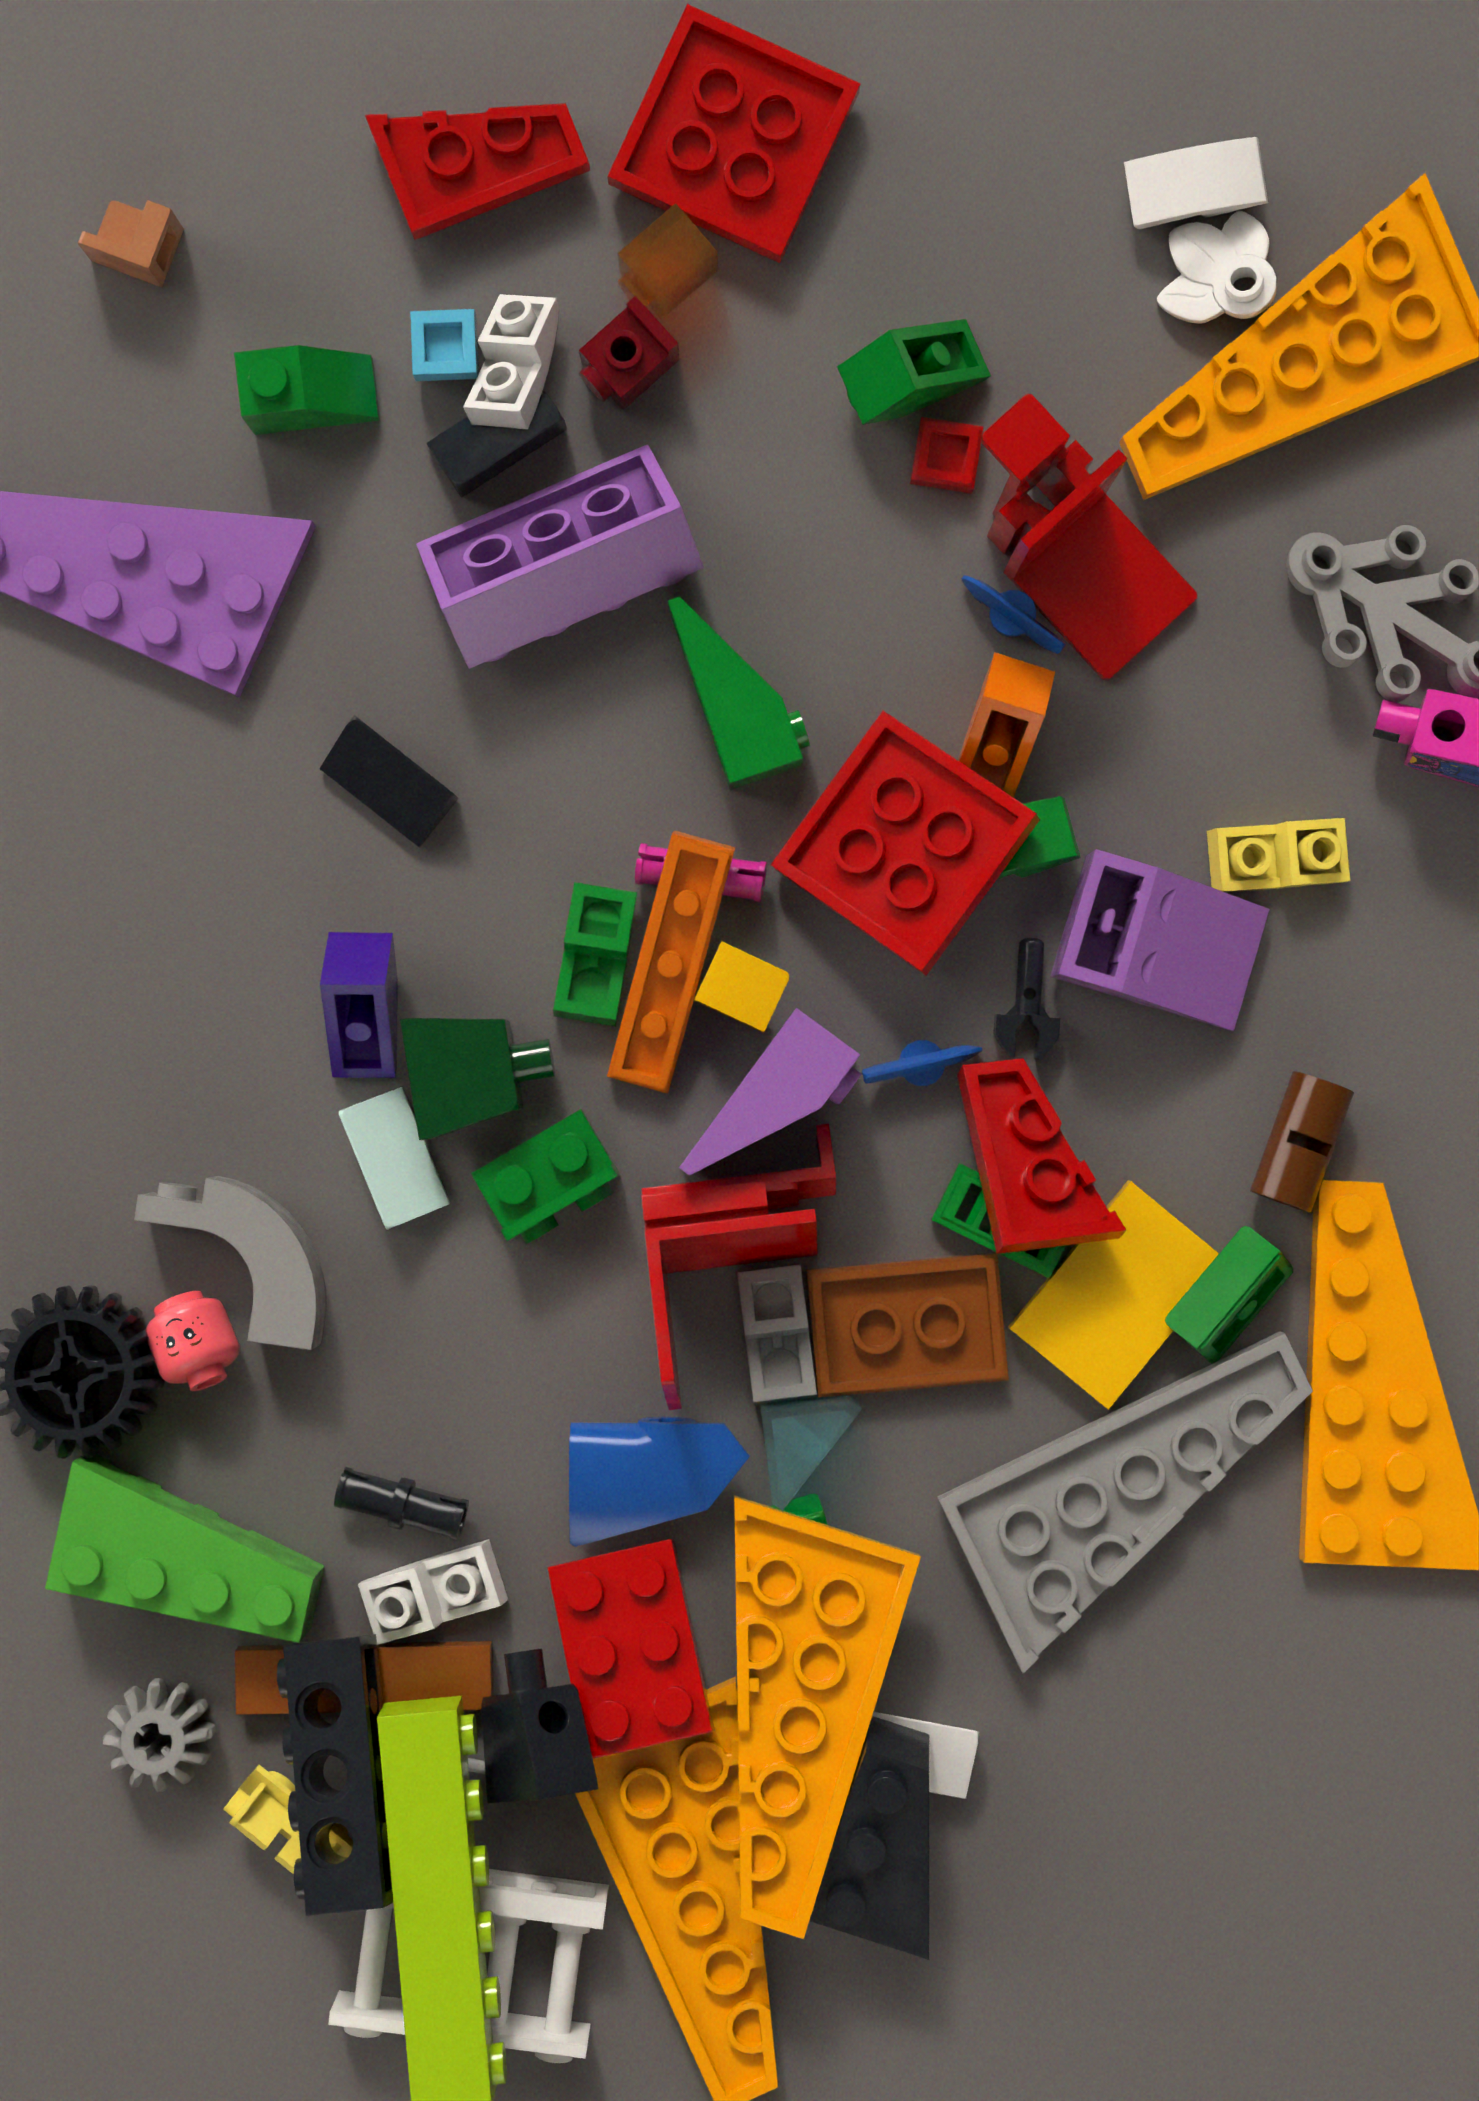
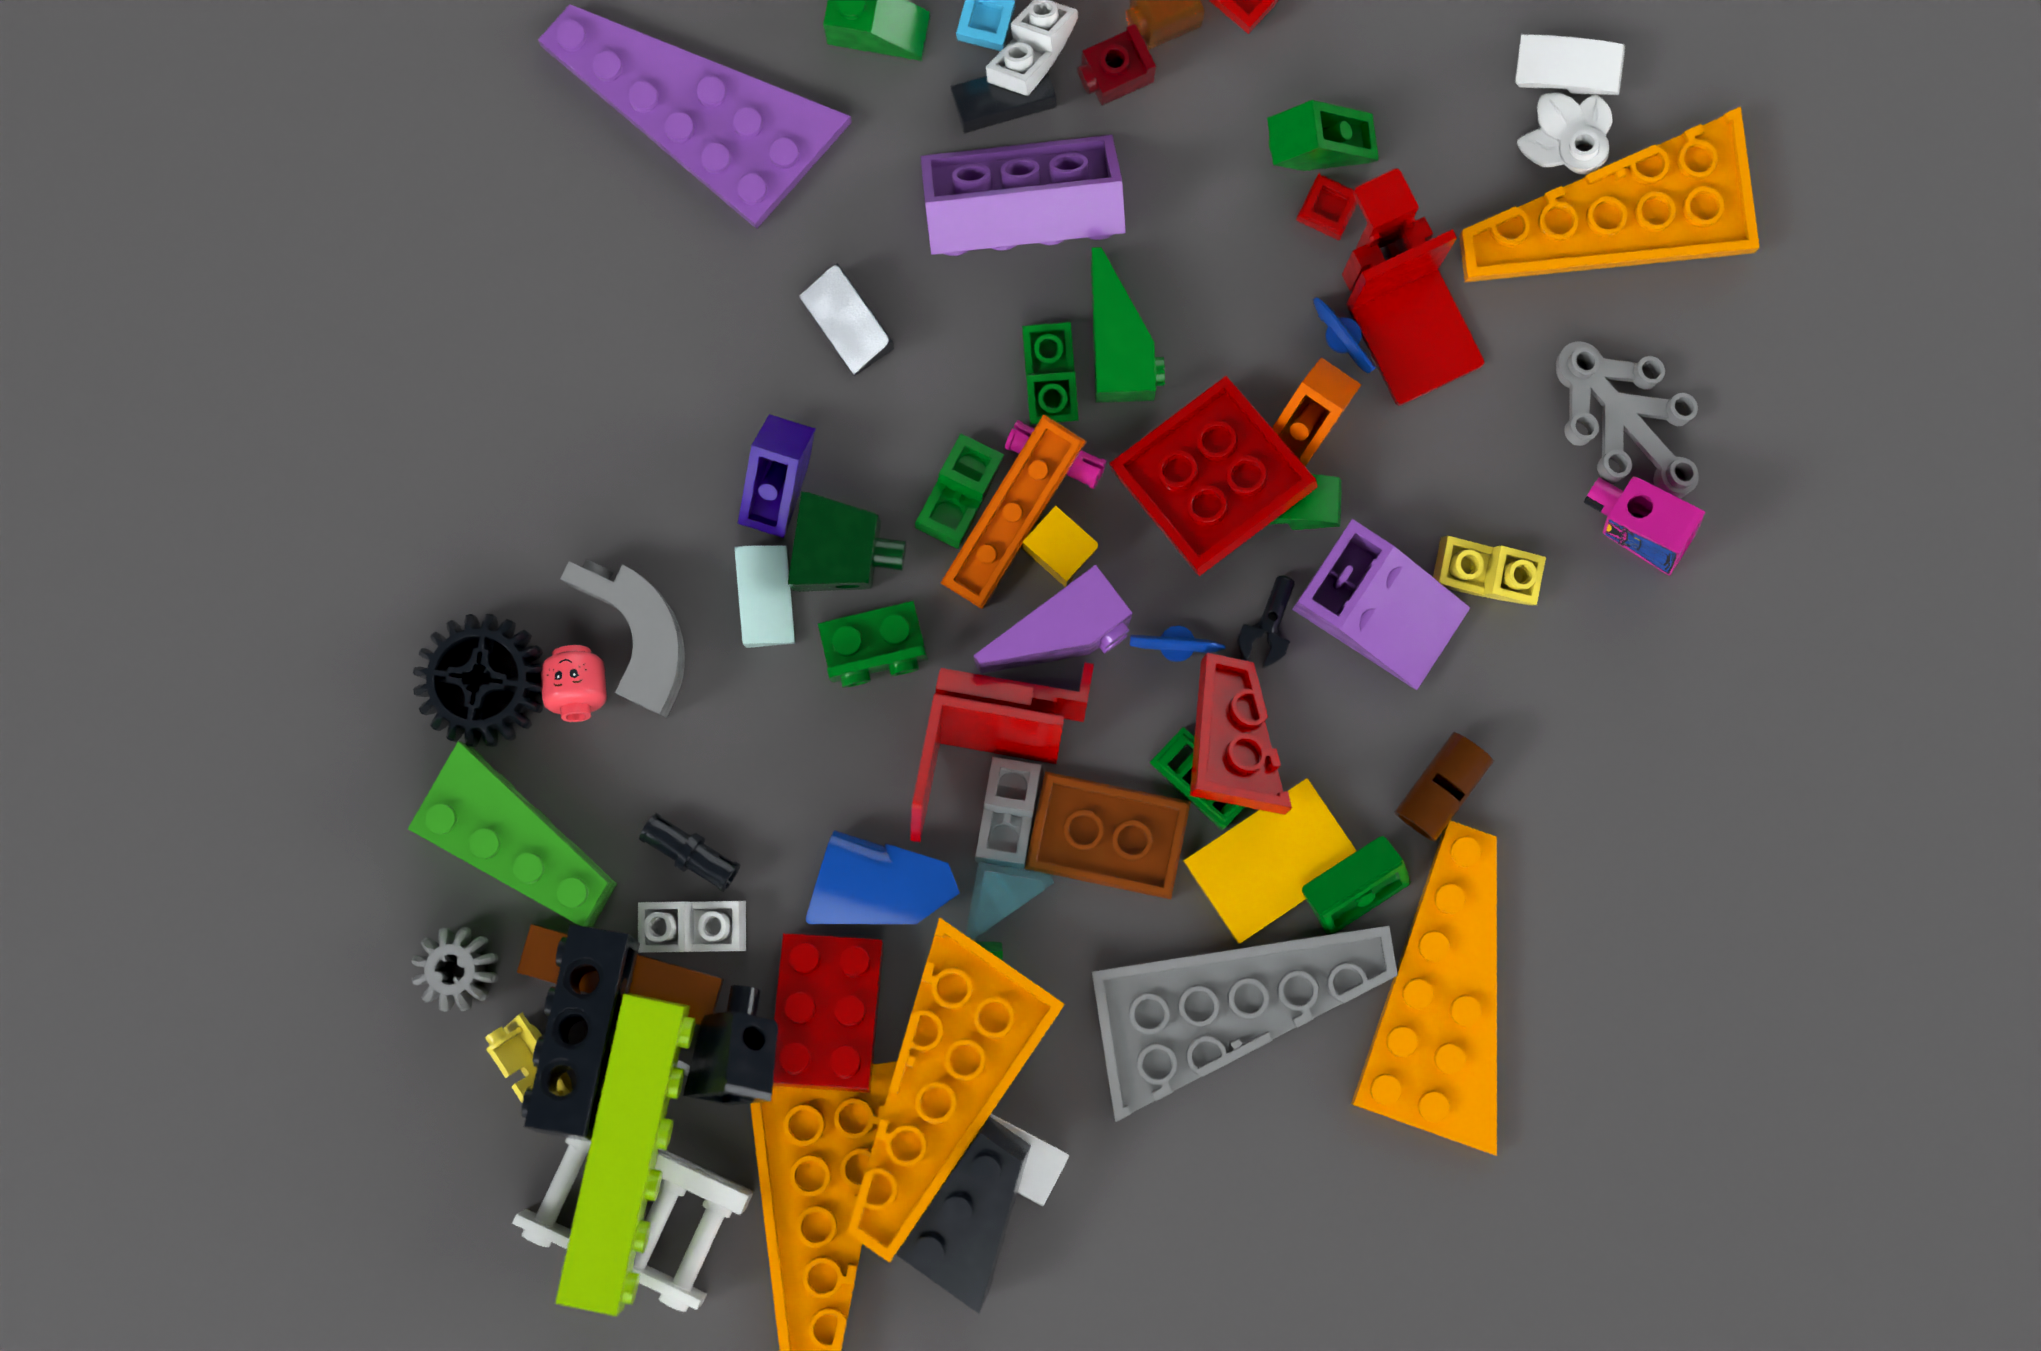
camera: 20 degrees right, 5 degrees down
none -> green slope [1022,322,1079,424]

